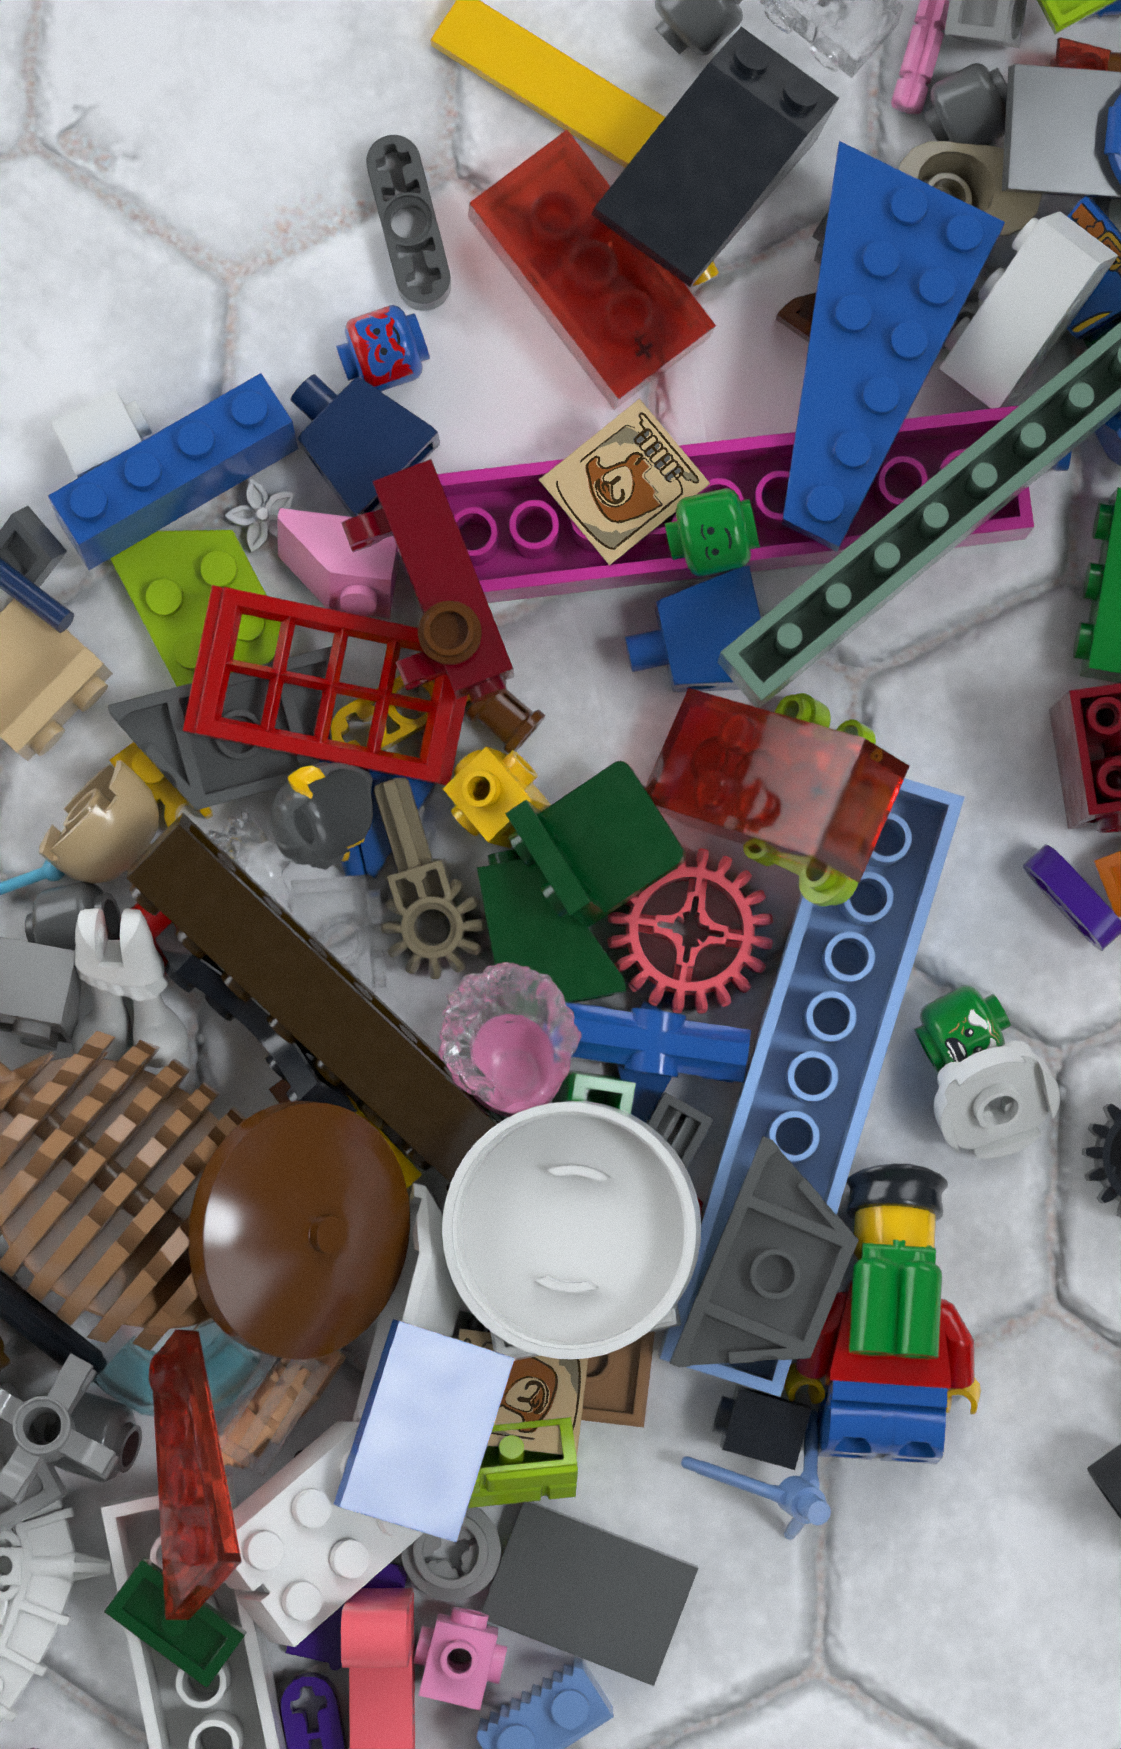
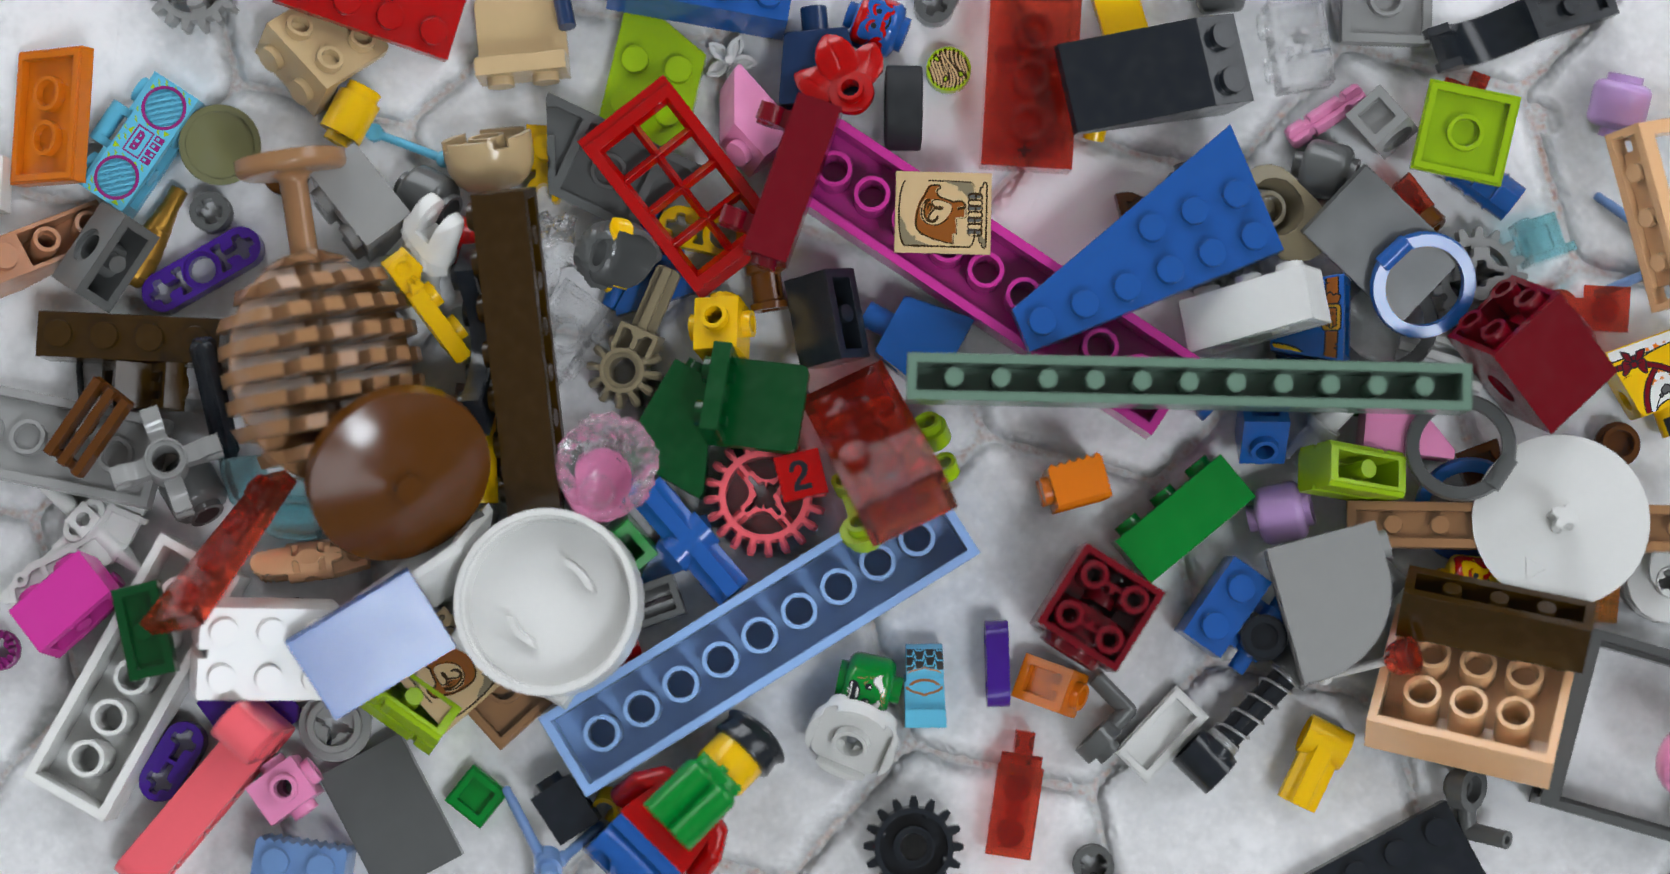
camera: 40 degrees right, 0 degrees up
clear tile [209,1354,331,1477] -> none
reddish brown plate [418,601,482,665] -> none
green head [665,488,760,576] -> none
dark grey wing [669,1136,858,1367] -> none
none -> dark pink brick [8,550,126,658]
none -> yellow hinge [381,246,471,364]
none -> green tile [445,764,505,829]
none -> red tile [773,447,829,503]
none -> black brick [784,268,870,369]
none -> red plate [794,34,884,115]
none -> black tyre [884,65,923,151]
none -> medium azure leg [904,643,947,728]
none -> tile [926,47,971,94]
none -> orange brick [1035,452,1112,515]

